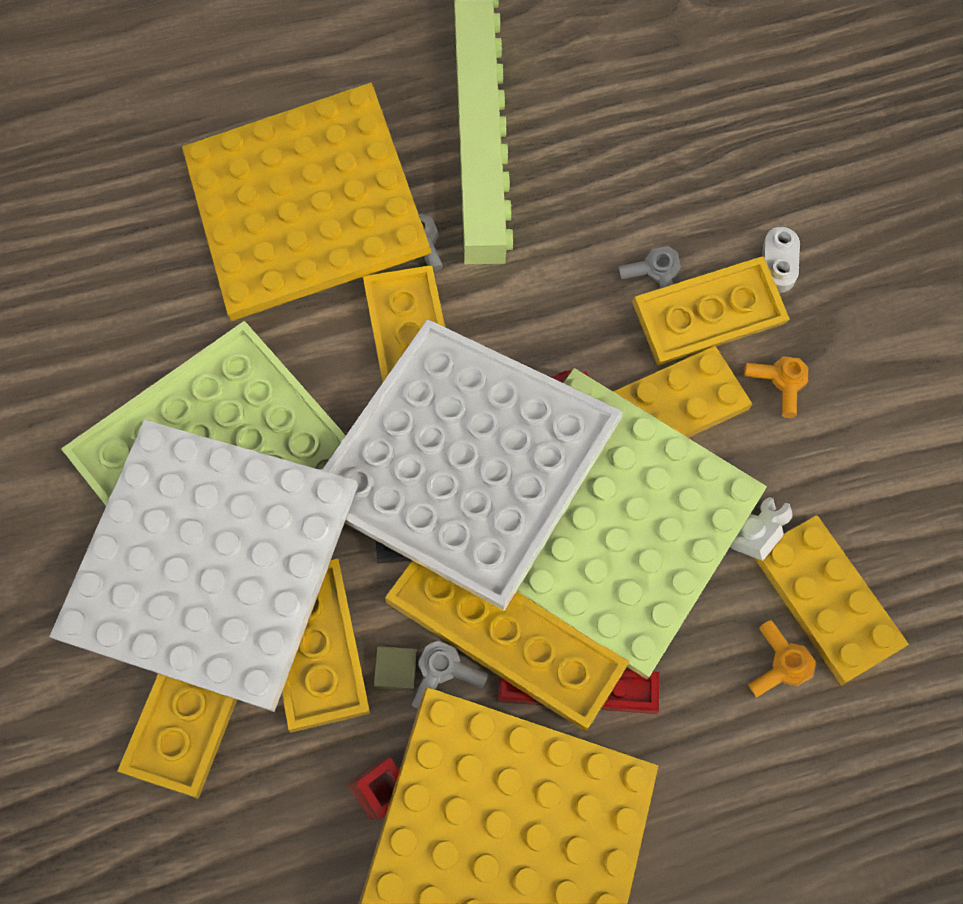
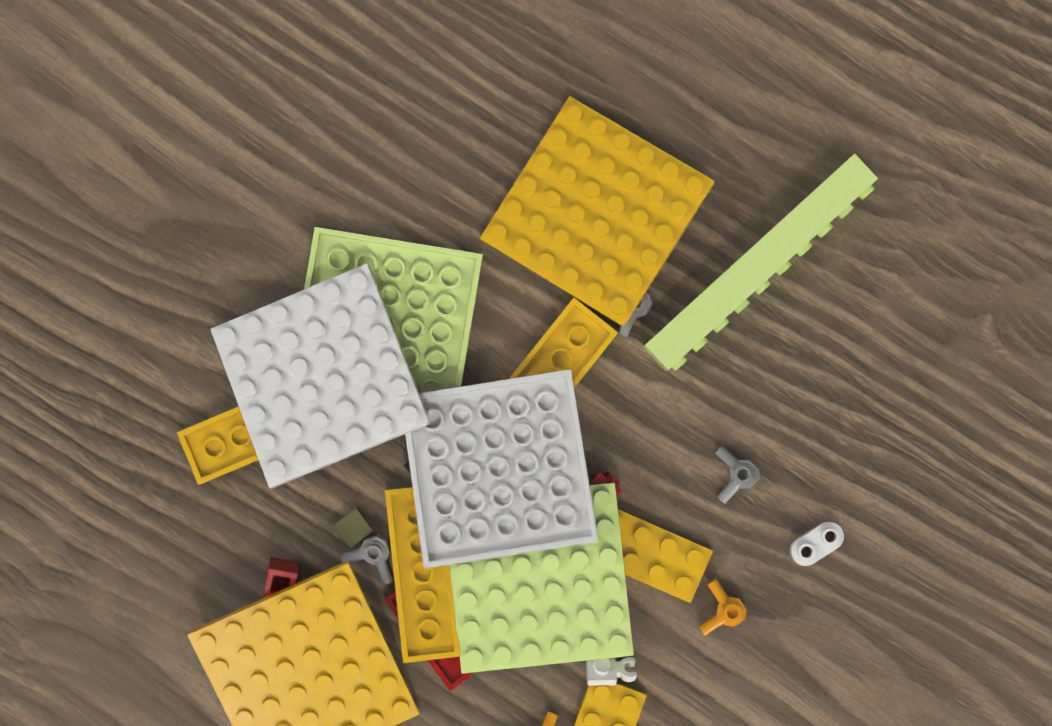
camera: 50 degrees right, 20 degrees up
yellow plate [282,558,371,733] -> none
yellow plate [632,256,790,366] -> none

